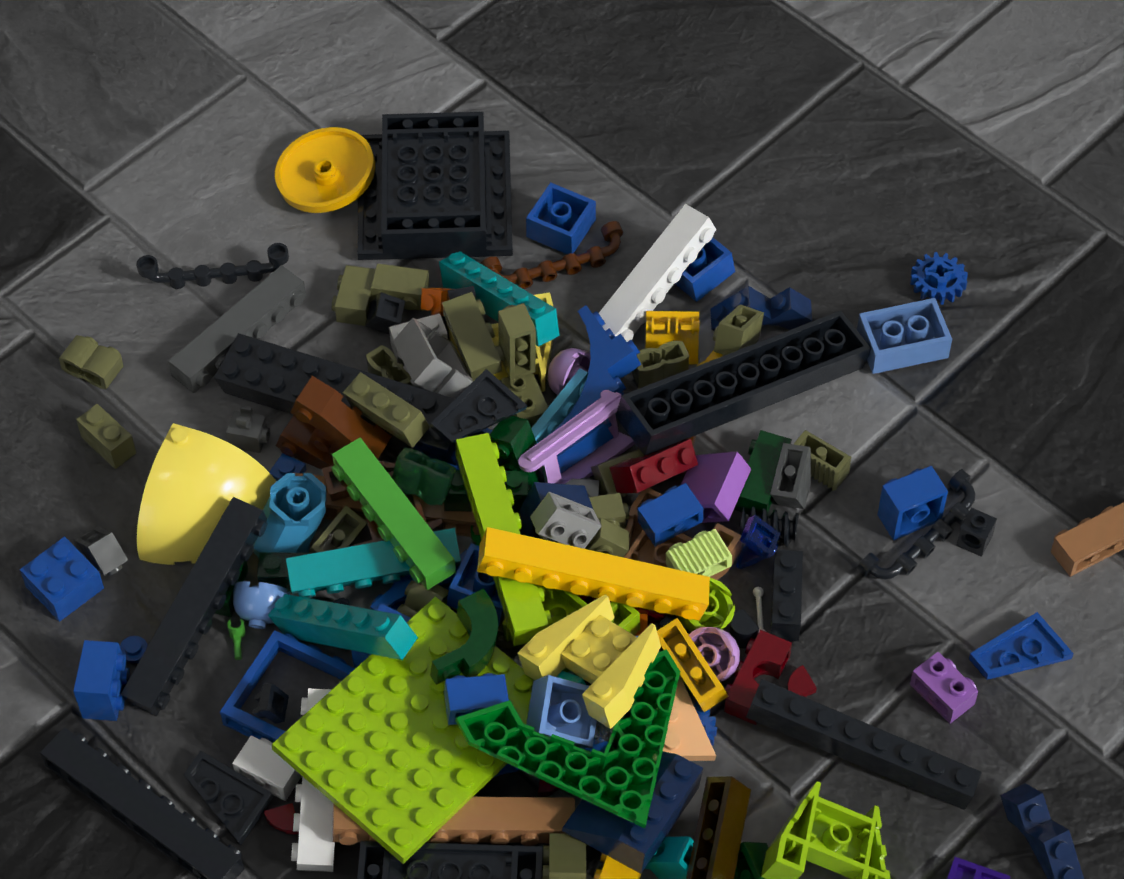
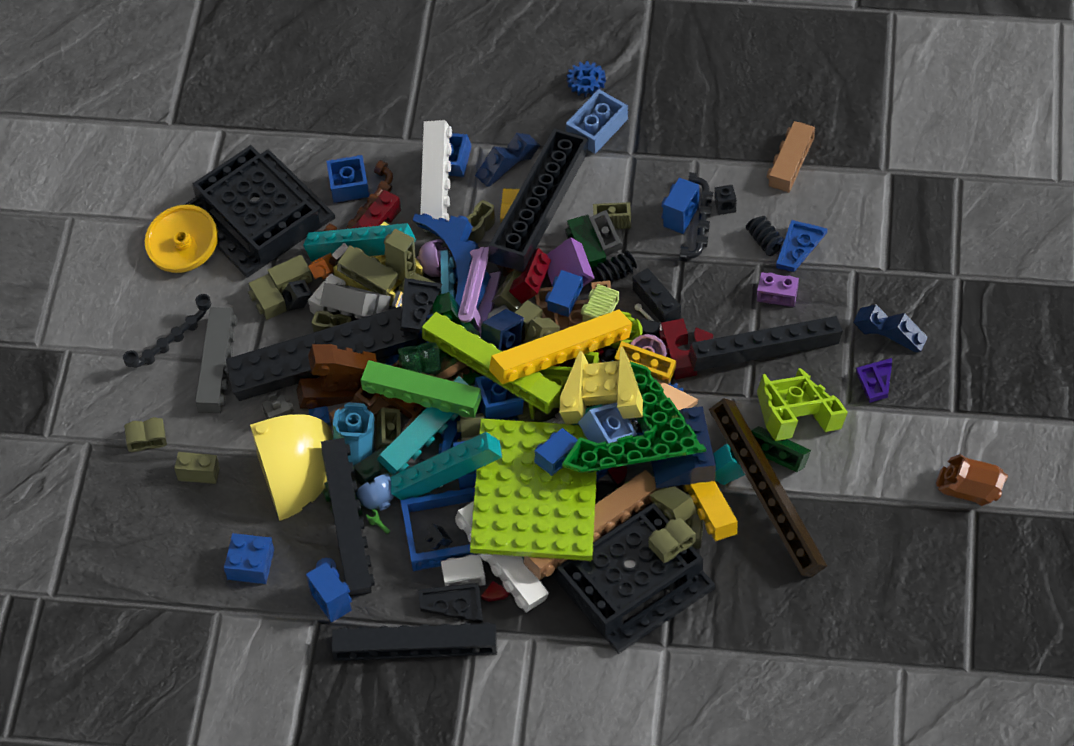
camera: 35 degrees left, 0 degrees up
dark grey slope [74,526,128,575] -> none
olive brick [343,372,430,448] -> none
dark green arch [430,588,498,685] -> none
light grey brick [530,492,602,549] -> none
yellow hinge [645,311,700,364] -> none
olive brick [713,304,764,356] -> none
clear blue bracket [736,515,781,570] -> none
none -> dark red arch [352,190,401,228]
none -> black piece [746,216,784,256]

